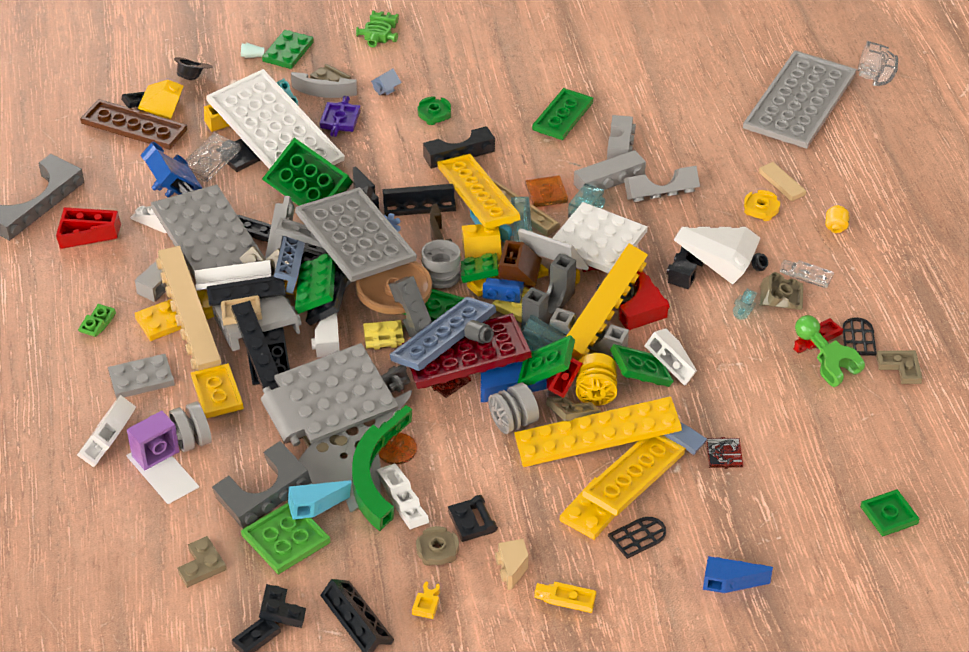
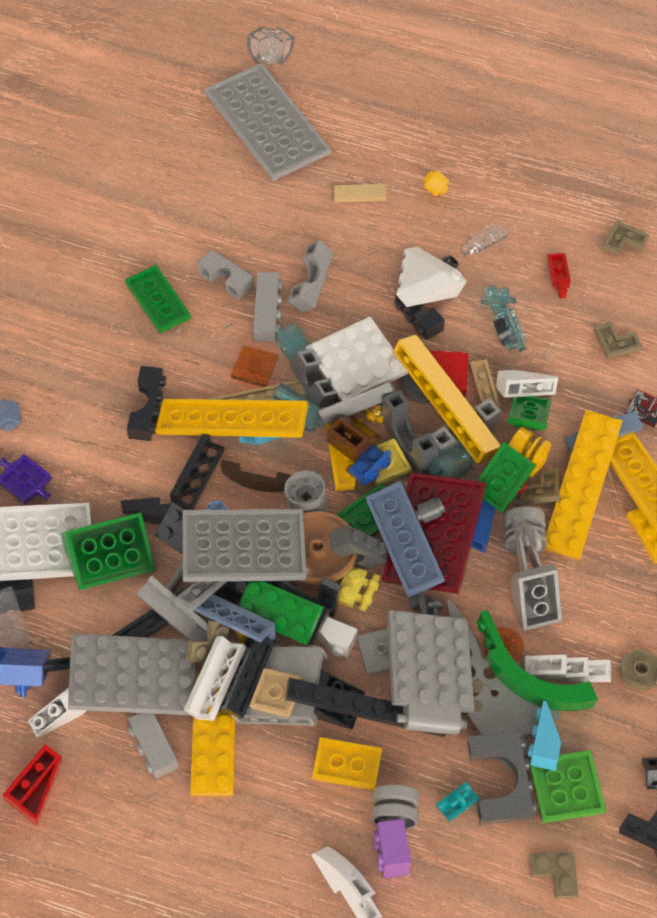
camera: 60 degrees left, 15 degrees up
bright green slope [78,304,116,337] -> none
light grey plate [108,354,175,399] -> none
white sticker [126,453,199,504] -> none
tan brick [156,246,221,371] -> none
green plate [417,96,451,125] -> none
black plate [448,495,498,542] -> none
green plate [461,253,499,283] -> none
yellow slope [462,224,502,263] -> none
yellow plate [744,190,780,221] -> none
dark tan slope [759,272,803,310] -> none
bright green piece [795,315,865,387] -> none
black window [842,317,877,356] -> none
none -> dark grey arch [290,349,337,410]
none -> black plate [317,578,342,617]
none -> teal hips [436,782,480,823]
none -> tan tile [468,359,500,408]
none -> clear light blue piece [493,303,527,352]
none -> light grey slope [510,513,562,631]
none -> dark tan plate [594,322,642,359]

